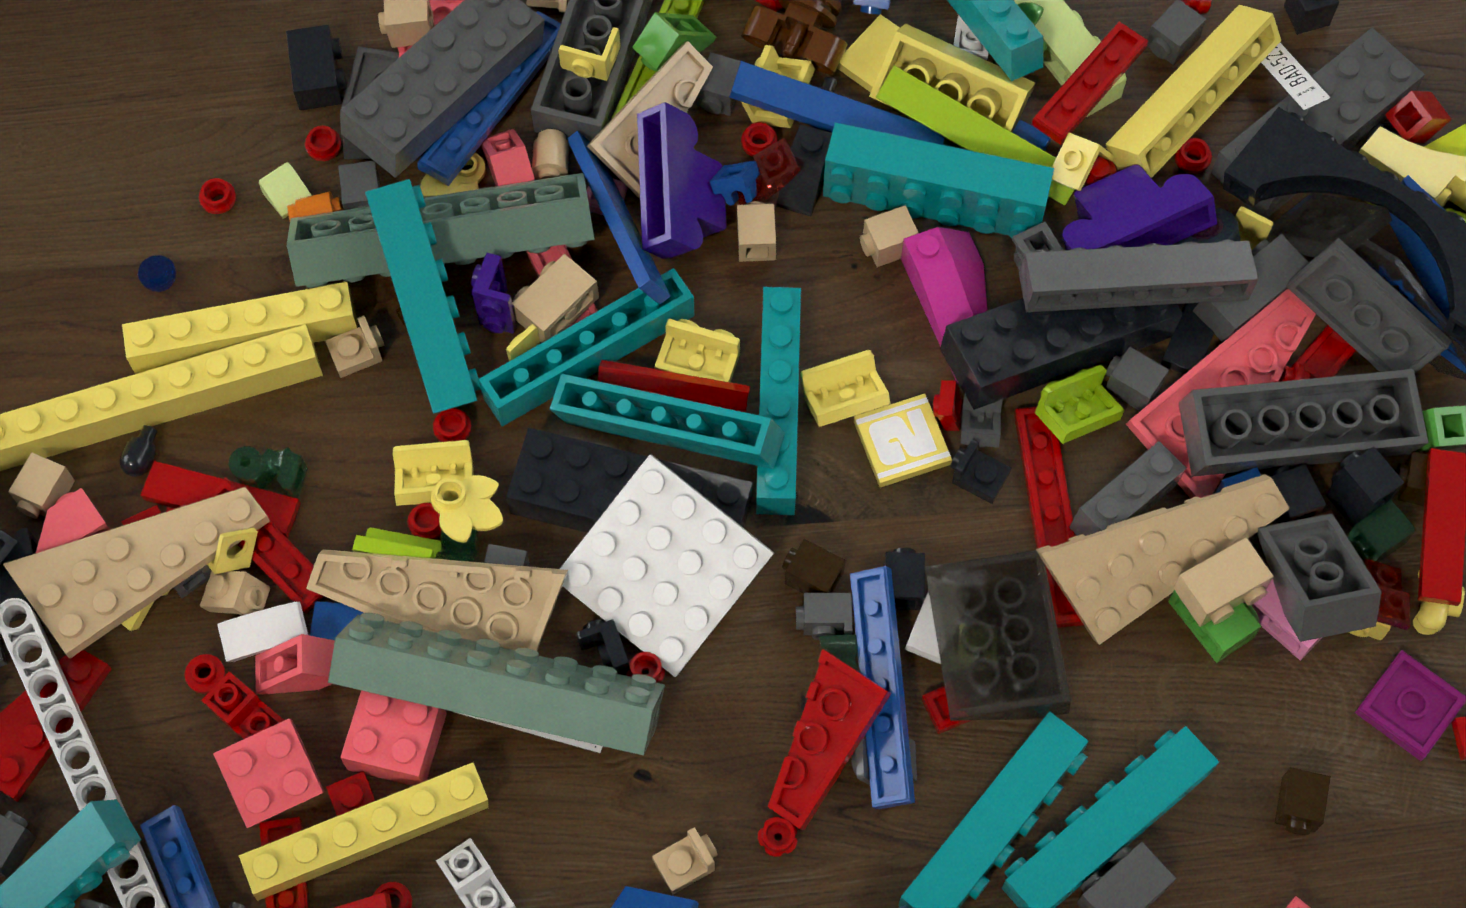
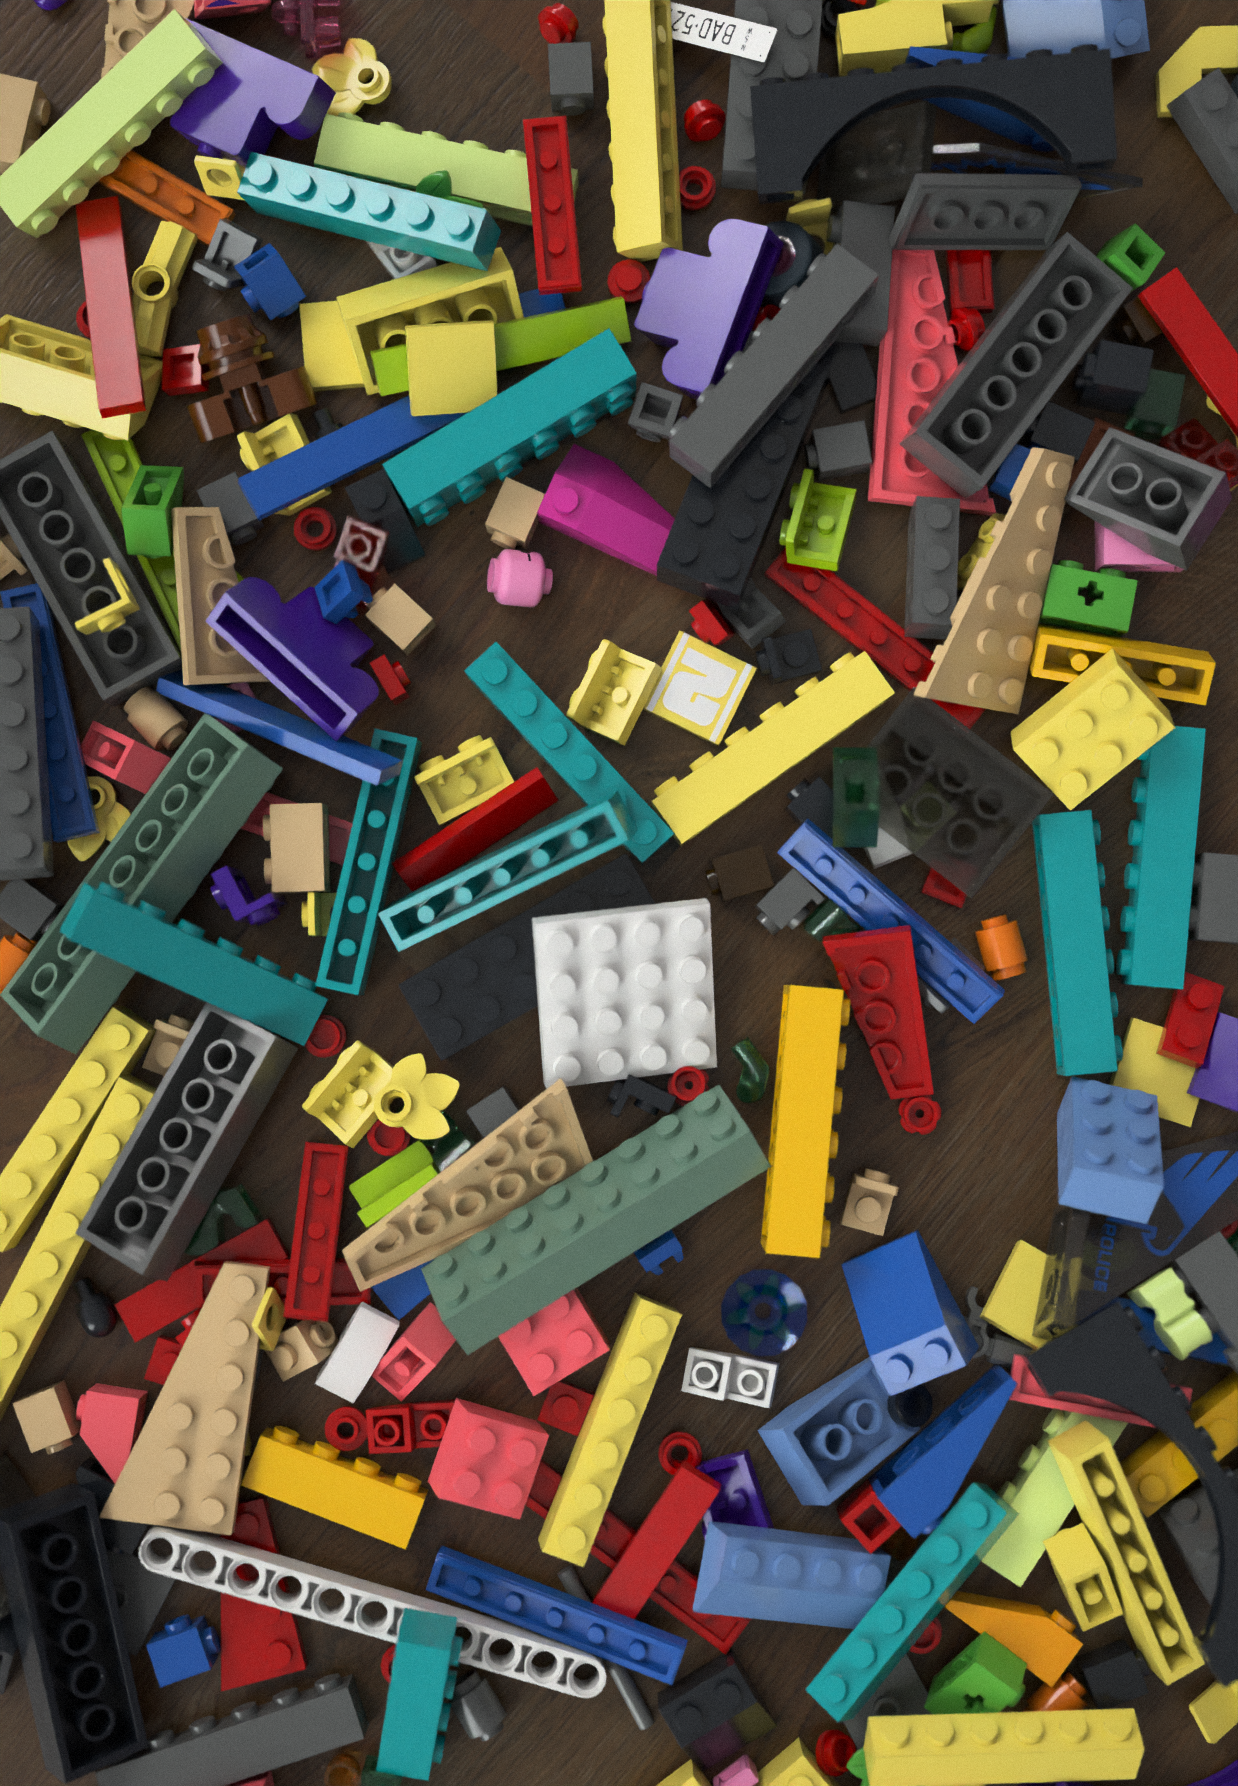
camera: 45 degrees left, 20 degrees up
light yellow bracket [1052,133,1115,191] -> none
tan brick [1173,537,1274,627] -> none
none -> dark grey brick [75,1002,298,1282]
none -> yellow brick [241,1426,428,1549]
none -> red tile [283,1142,349,1322]
none -> red plate [370,654,411,706]
none -> light yellow tile [405,320,497,416]
none -> bright pink head [487,549,553,608]
none -> blue tile [634,1229,684,1275]
none -> light yellow brick [651,651,895,846]
none -> red plate [684,99,726,142]
none -> clear blue dish [721,1269,807,1356]
none -> clear green arm [731,1036,770,1104]
none -> yellow brick [760,985,850,1258]
none -> clear green slope [832,747,880,848]
none -> orange brick [975,914,1028,981]
none -> light yellow brick [1010,648,1175,811]
none -> yellow brick [1029,623,1216,705]

